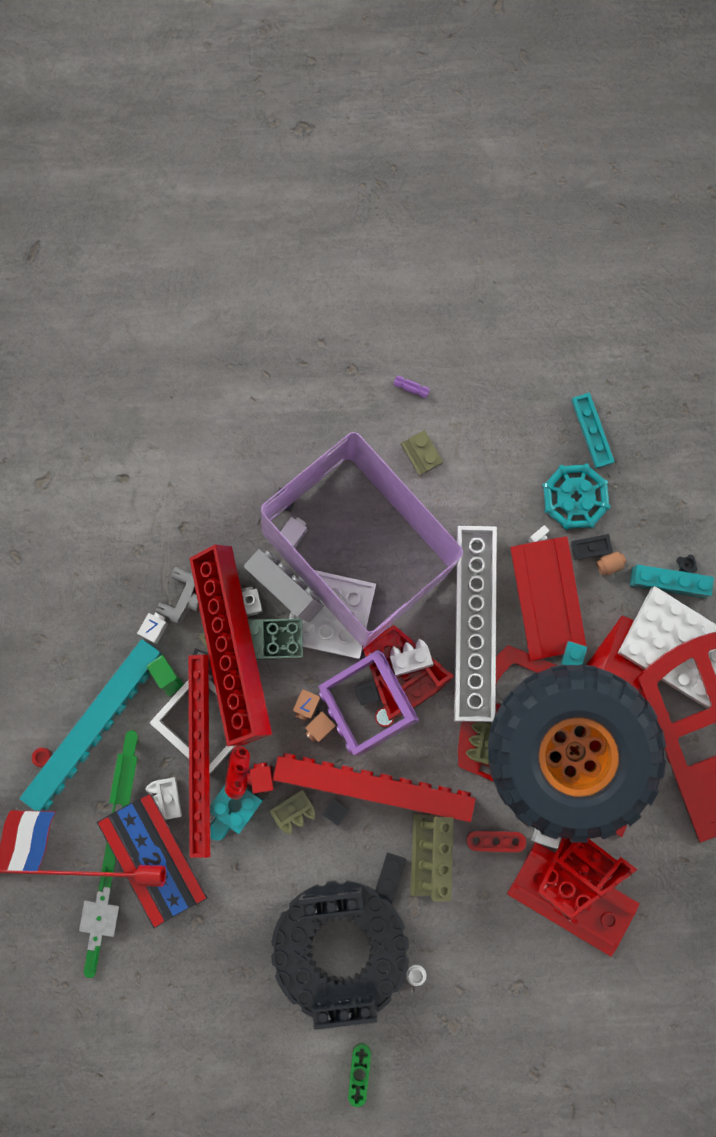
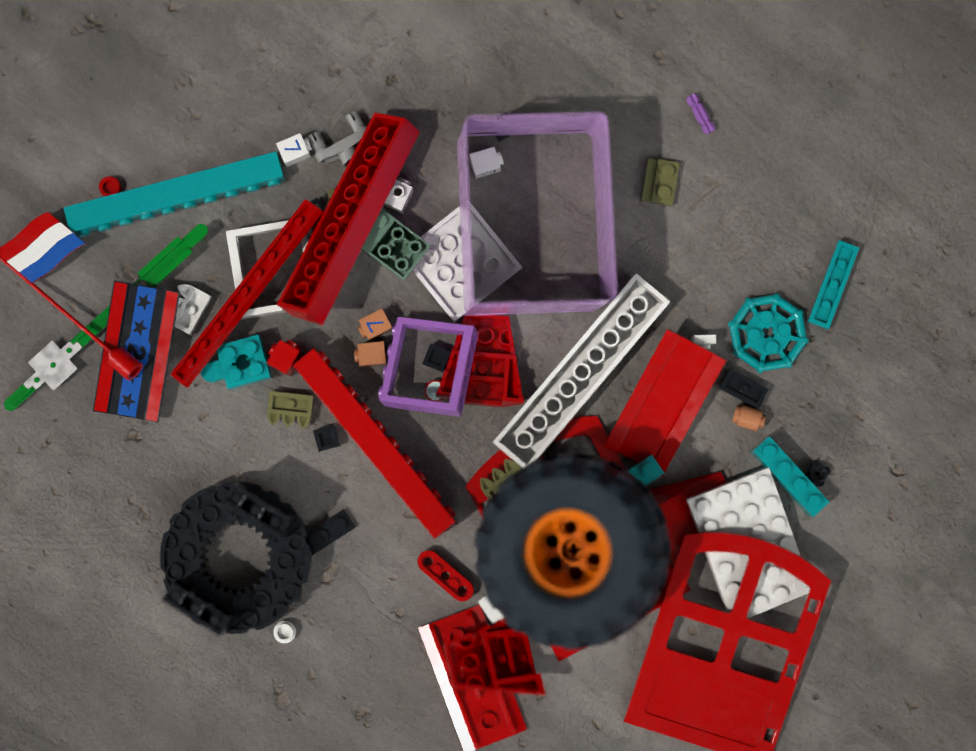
camera: 40 degrees right, 5 degrees up
green slope [146,655,184,697] -> none
red plate [225,746,250,799] -> none
light grey brick [243,549,324,623] -> none
green beam [348,1043,371,1107] -> none
white plate [390,639,433,676] -> none
olive fence [411,814,454,902] -> none

